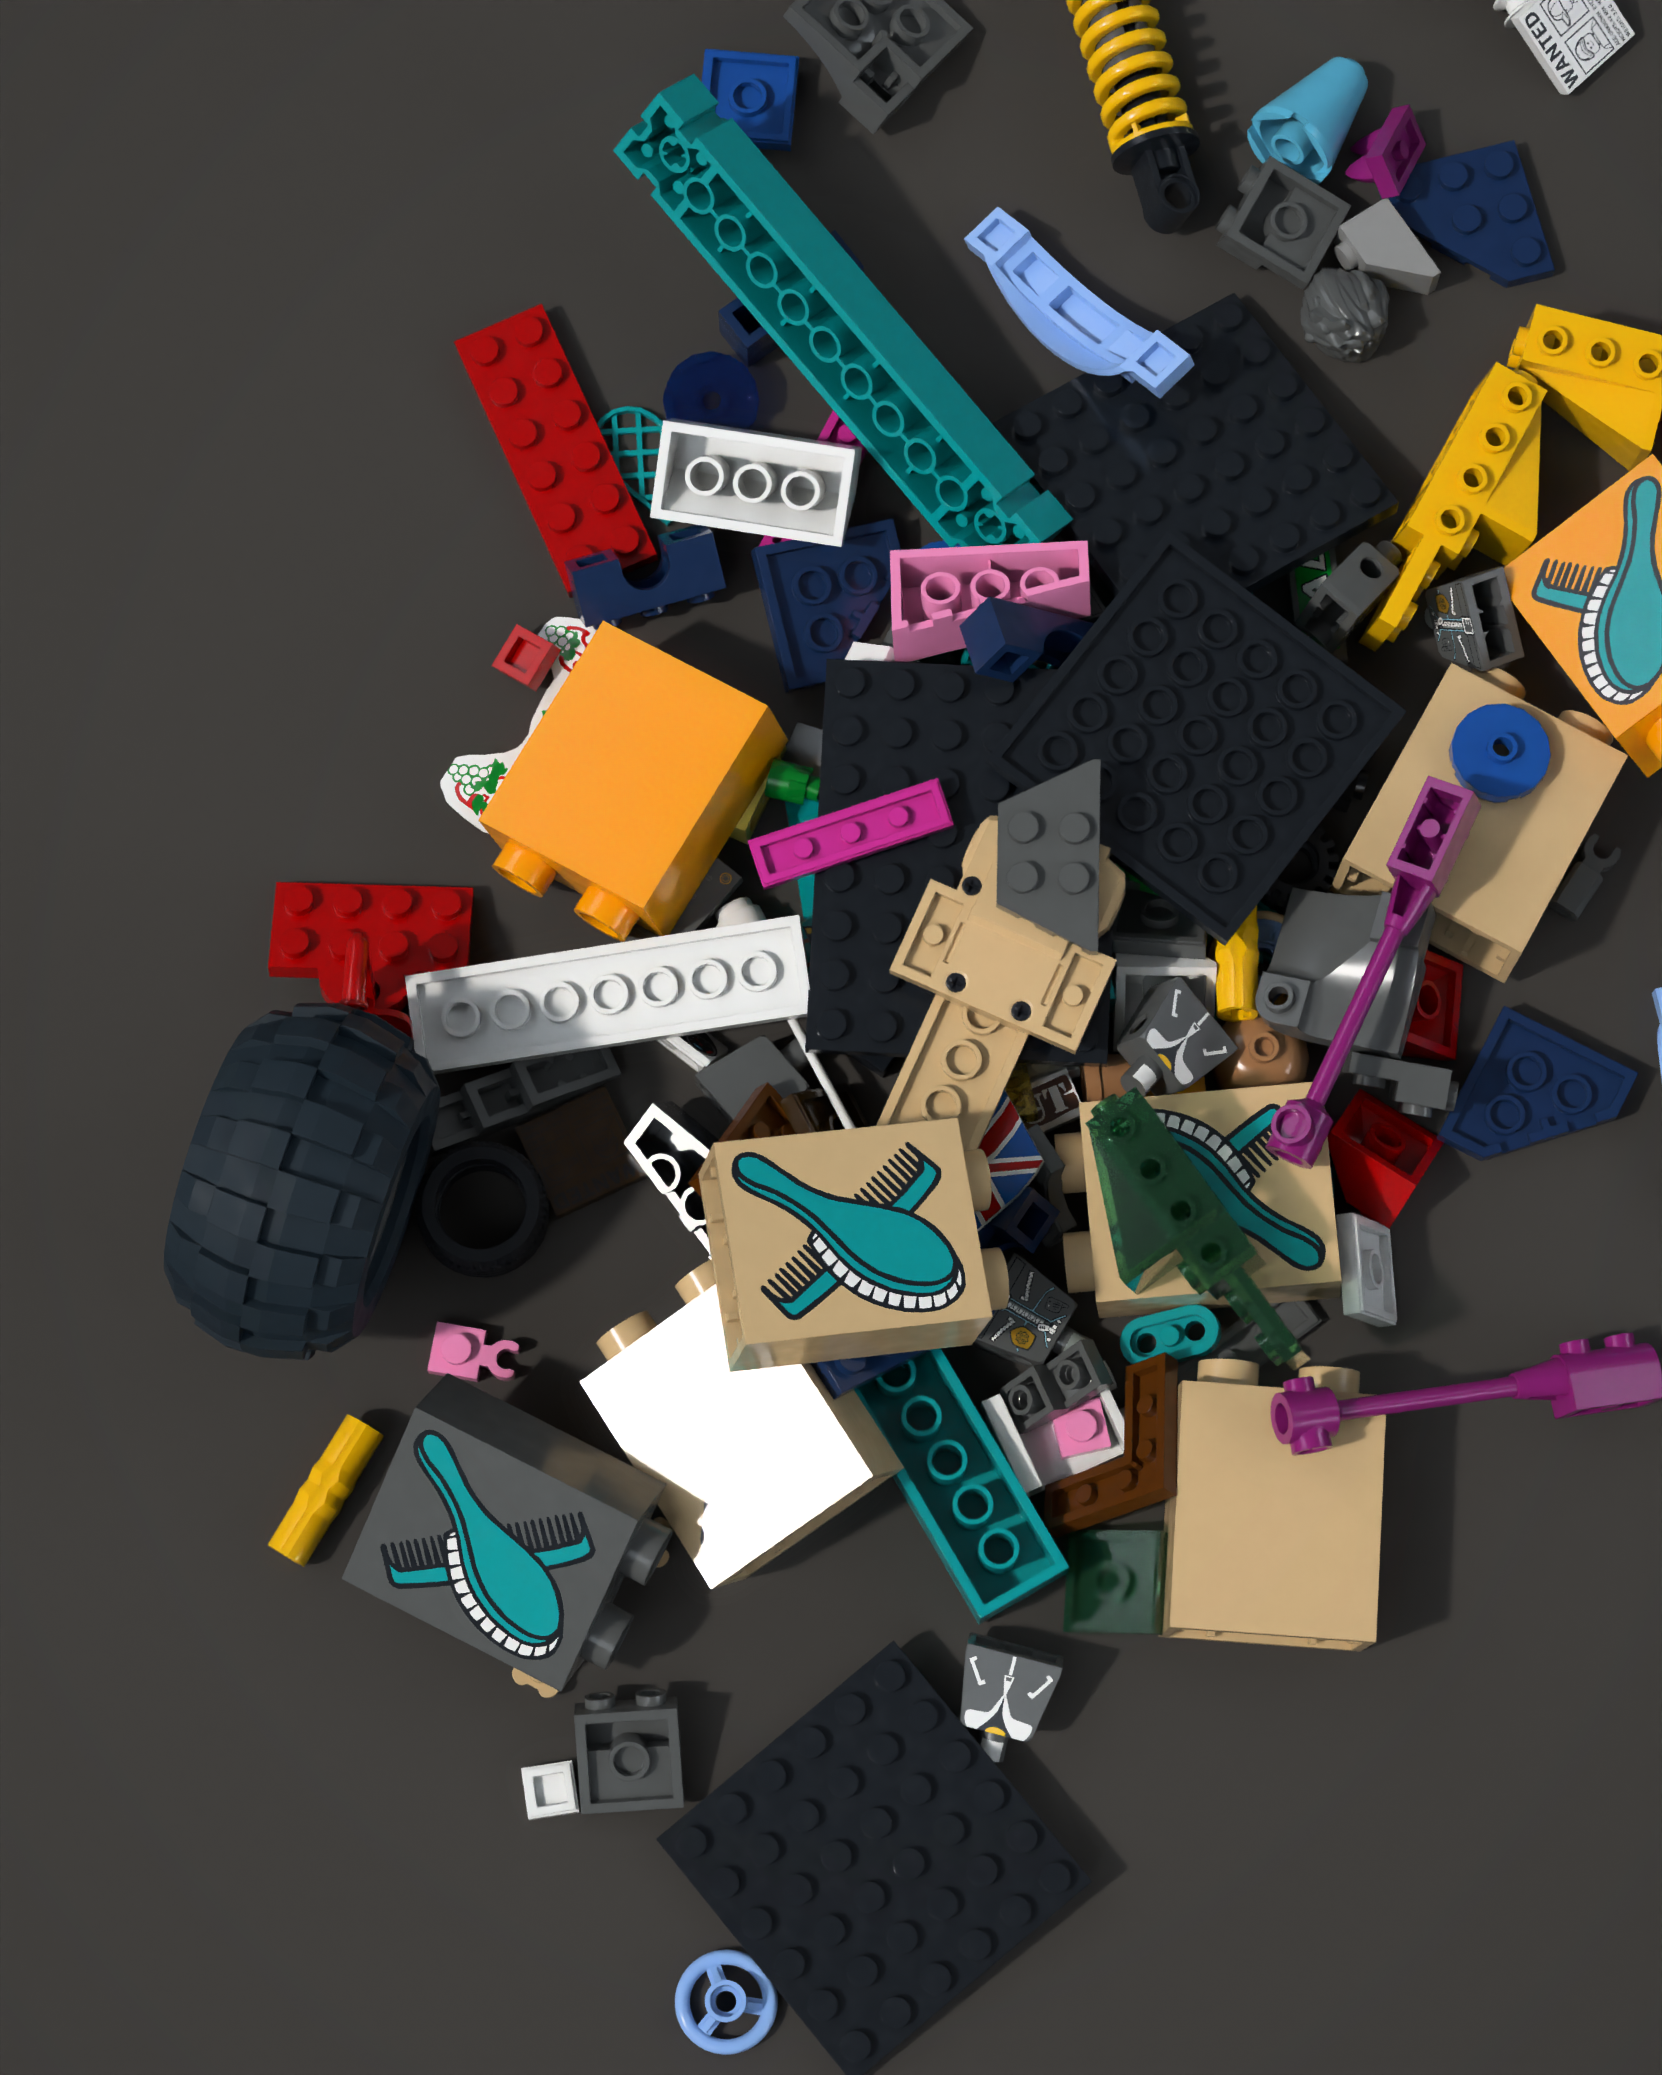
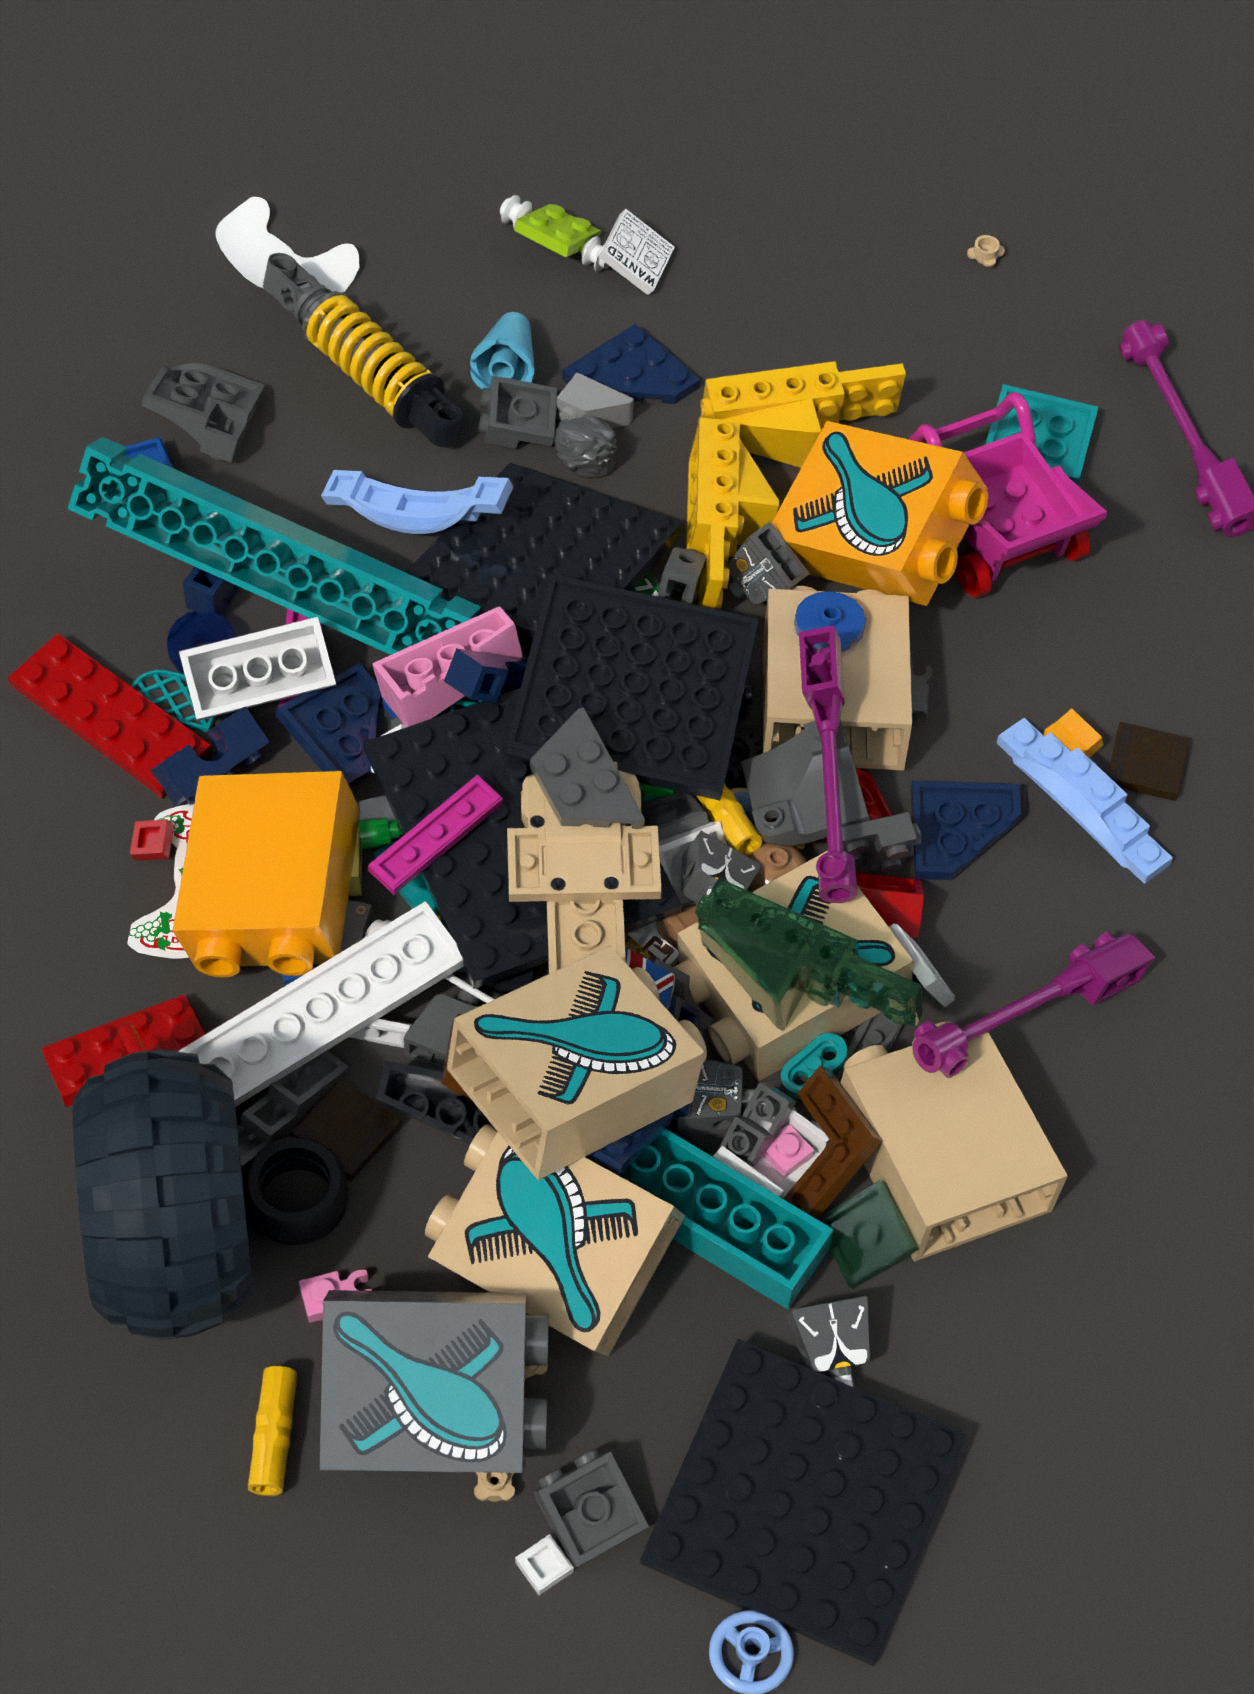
camera: 30 degrees left, 20 degrees down
magenta tile [1345,104,1426,199] -> none

